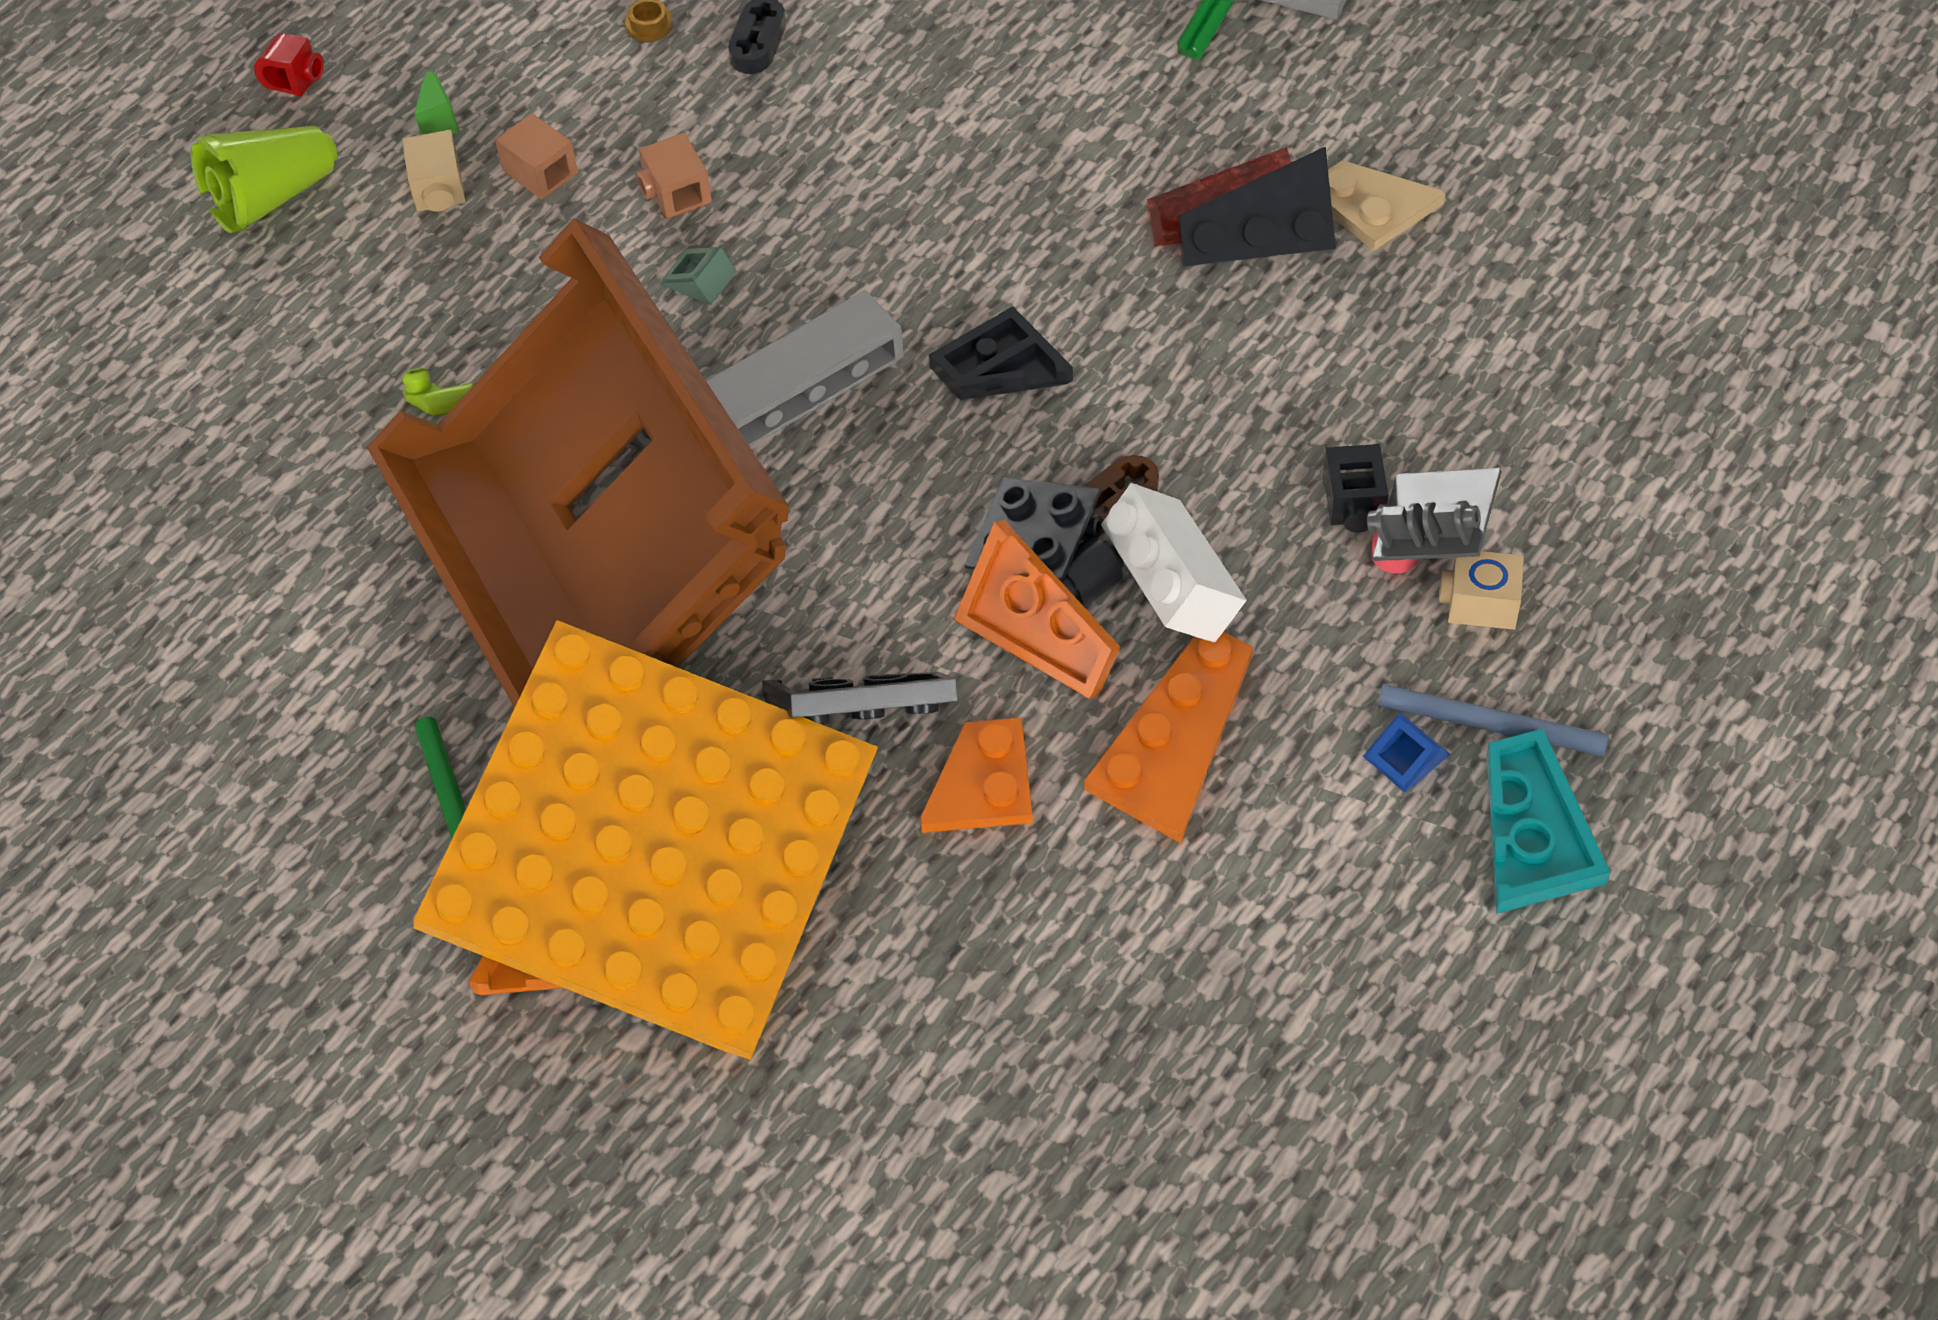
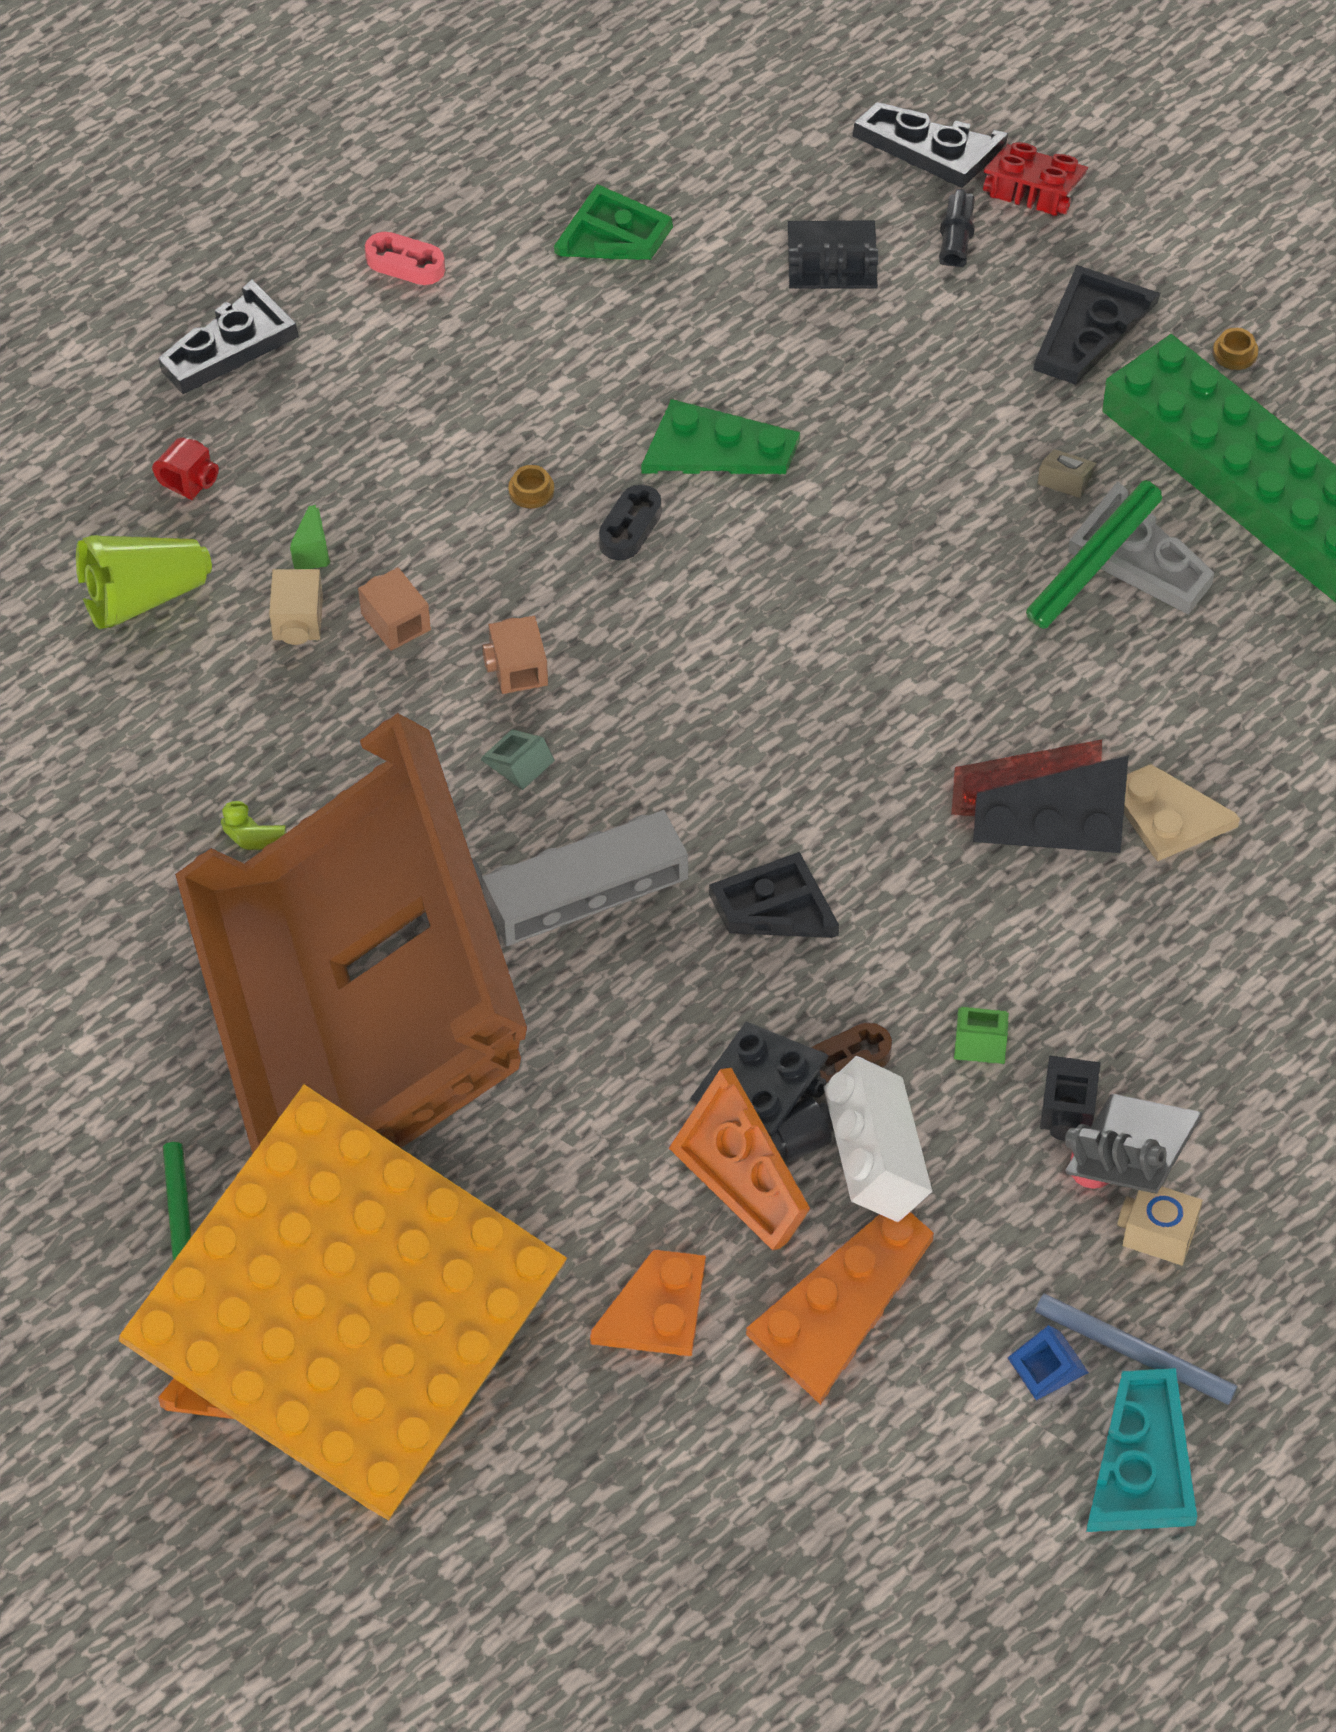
camera: 10 degrees right, 0 degrees up
wing [762,672,957,724] -> none
none -> bright green slope [954,1007,1009,1064]

